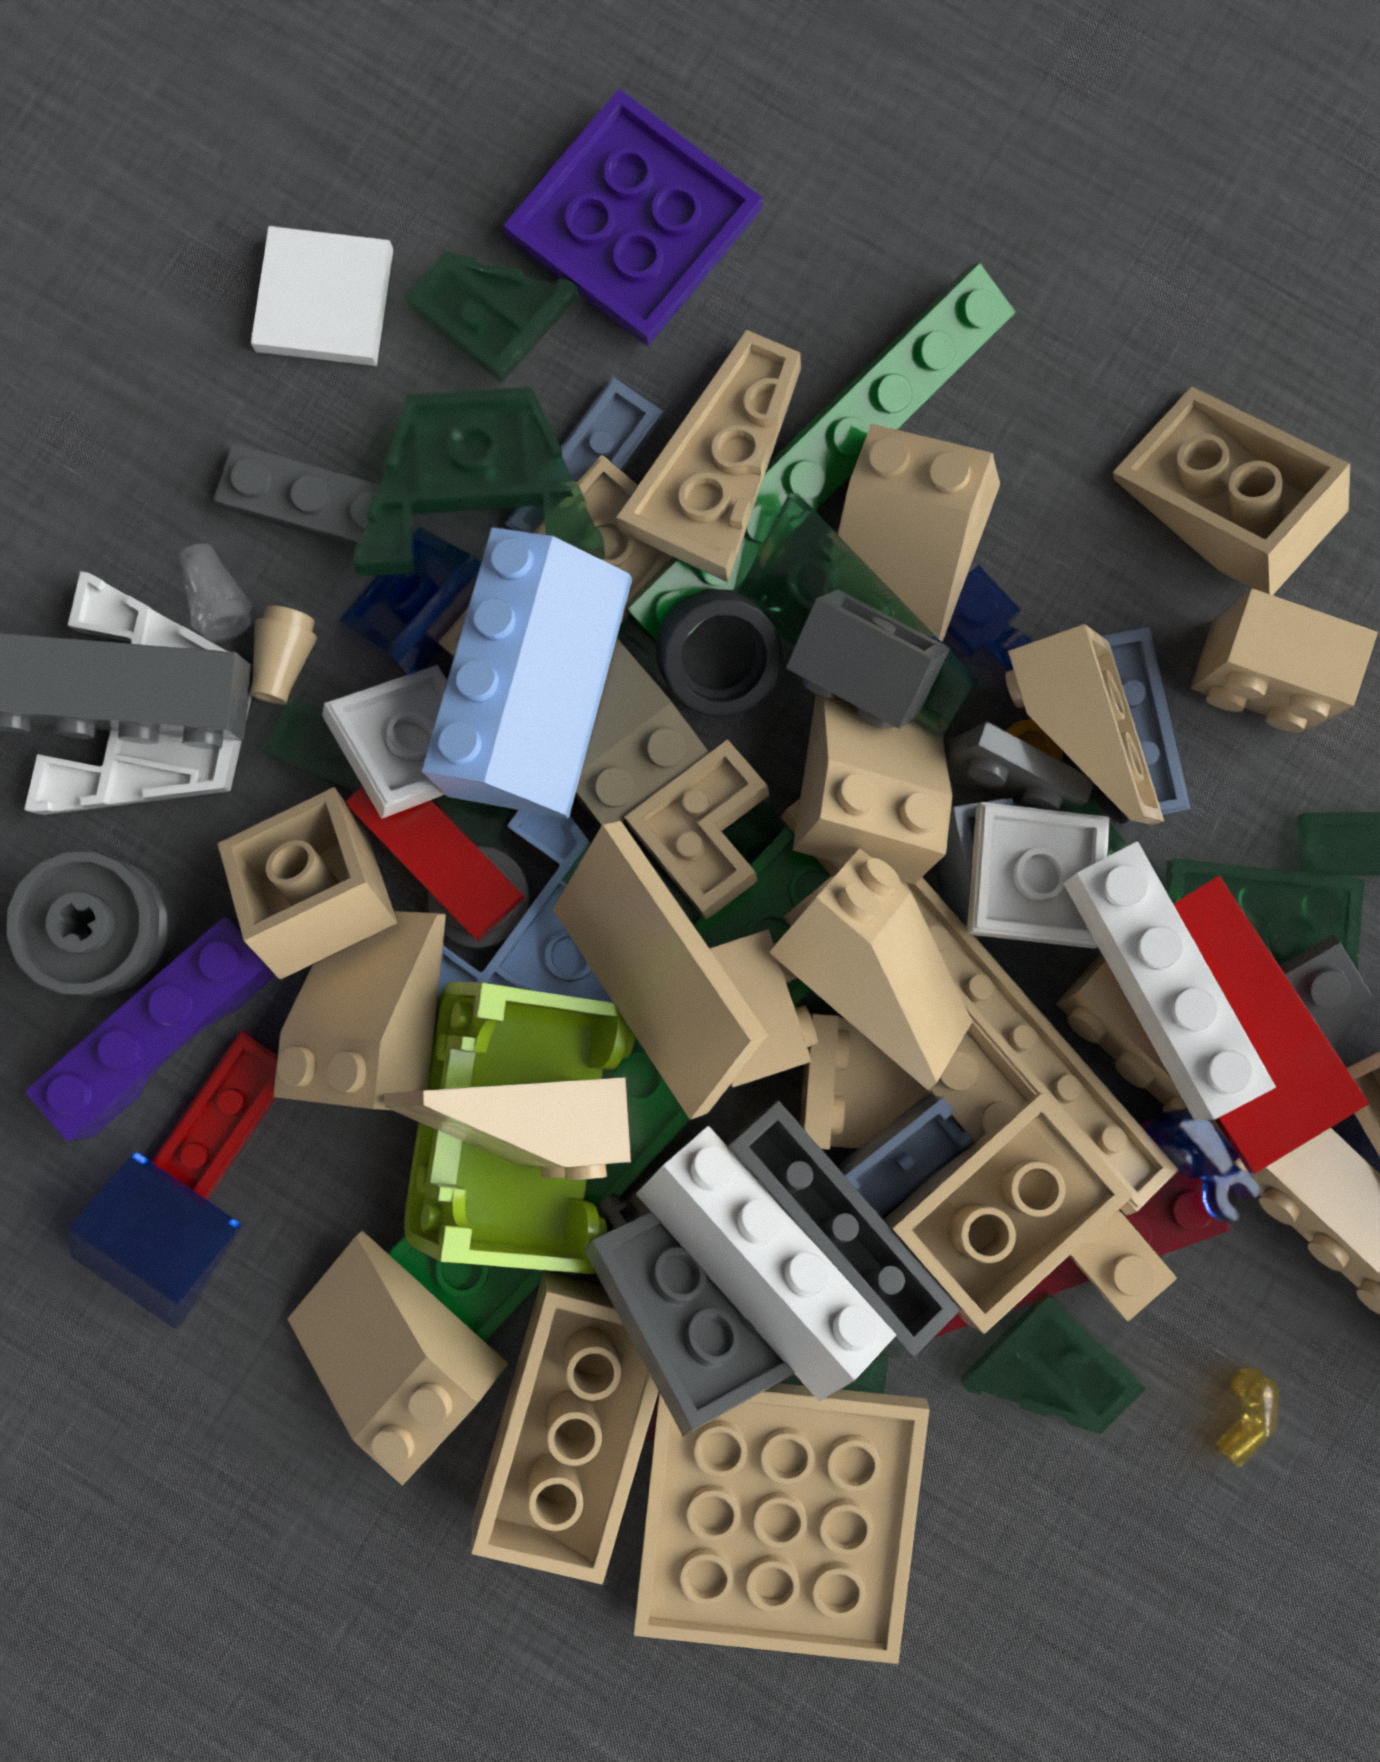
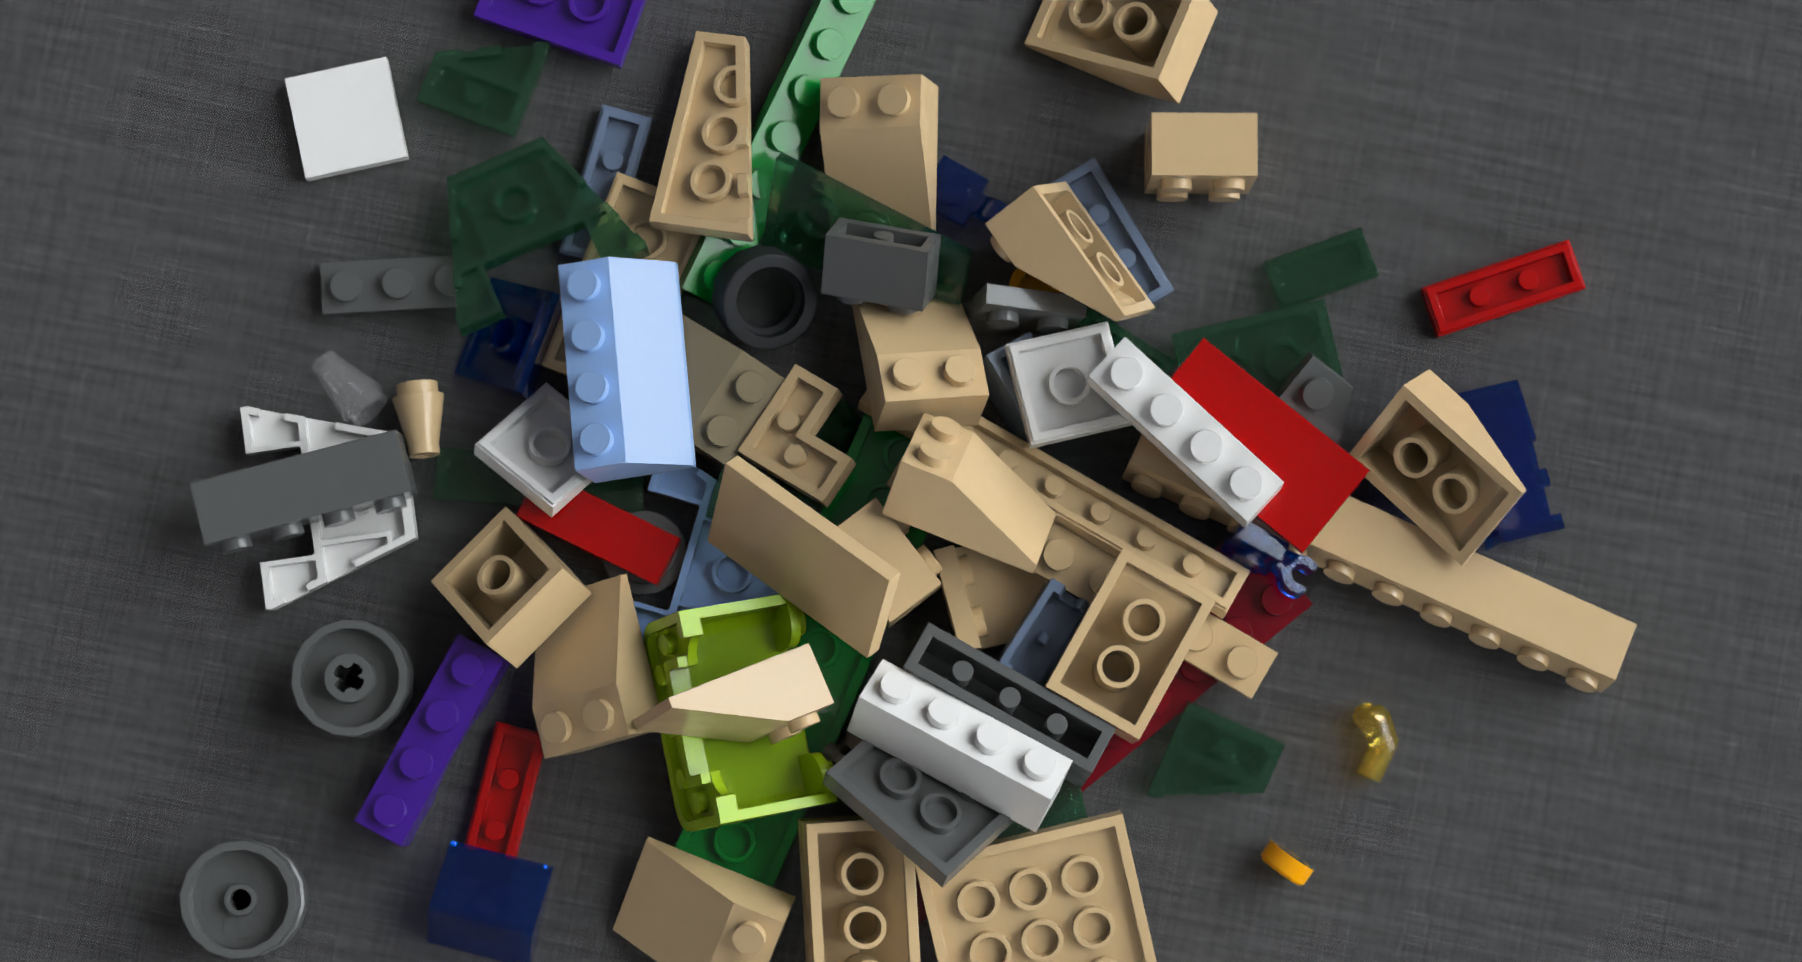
camera: 20 degrees left, 0 degrees up
none -> light orange tile [1260,839,1314,886]

